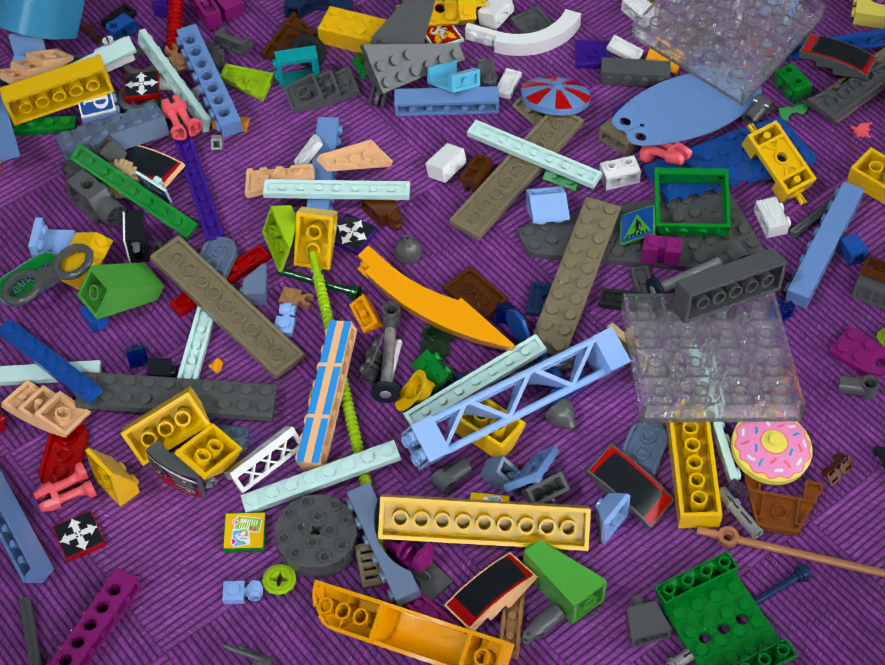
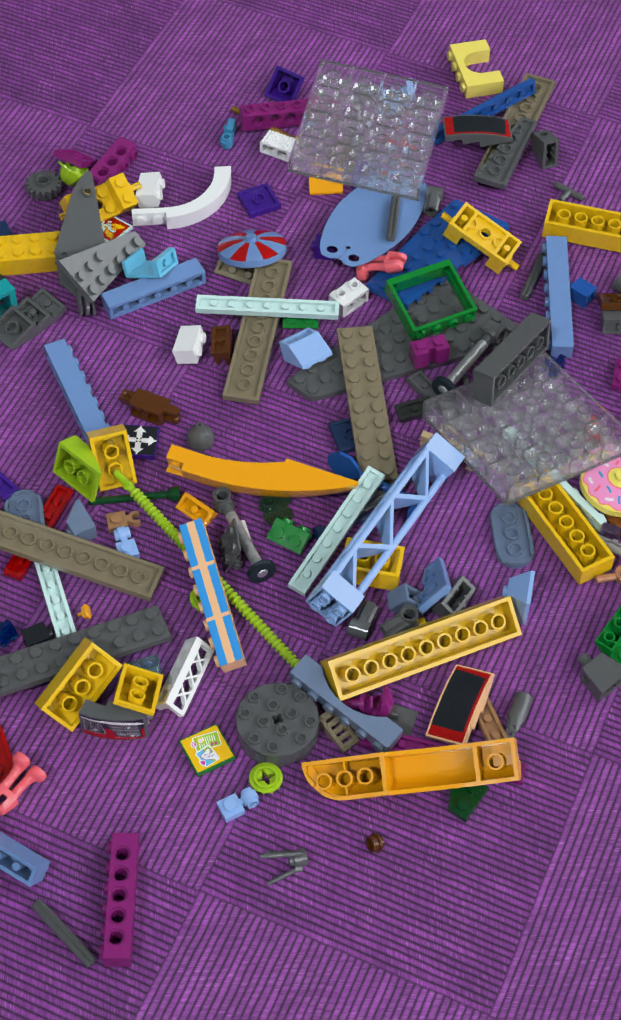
camera: 30 degrees left, 0 degrees up
tile [52,510,106,562] -> none
yellow slope [85,448,140,507] -> none
light aqua plate [240,440,401,512] -> none
light nougat wing [245,164,315,198] -> none
light aqua plate [263,179,410,200] -> none
white tile [294,134,323,165] -> none
light nougat wing [317,140,393,172] -> none
green piece [351,53,367,80] -> none
yellow piece [395,369,435,411] -> none
reddish brown plate [443,266,509,320] -> none
dark grey hips [476,58,497,87] -> none
clear blue tile [495,301,516,325] -> none
white tile [497,68,522,100] -> none
dark grey tile [510,6,553,34] -> none
bright green slope [523,540,607,625] -> none
dark grey helmet [544,398,576,431] -> none
slope [585,443,675,529] -> none
dark tan brick [598,116,641,157] -> none
dark grey brick [600,57,671,87] -> none
white tile [606,35,644,59] -> none
piece [620,205,655,246] -> none
white brick [754,197,791,238] -> none
green brick [773,63,813,104] -> none
green piece [774,103,808,122] -> none
coral piece [850,122,873,138] -> none
none -> dark grey piece [379,605,419,637]
none -> dark grey axle [386,195,400,242]

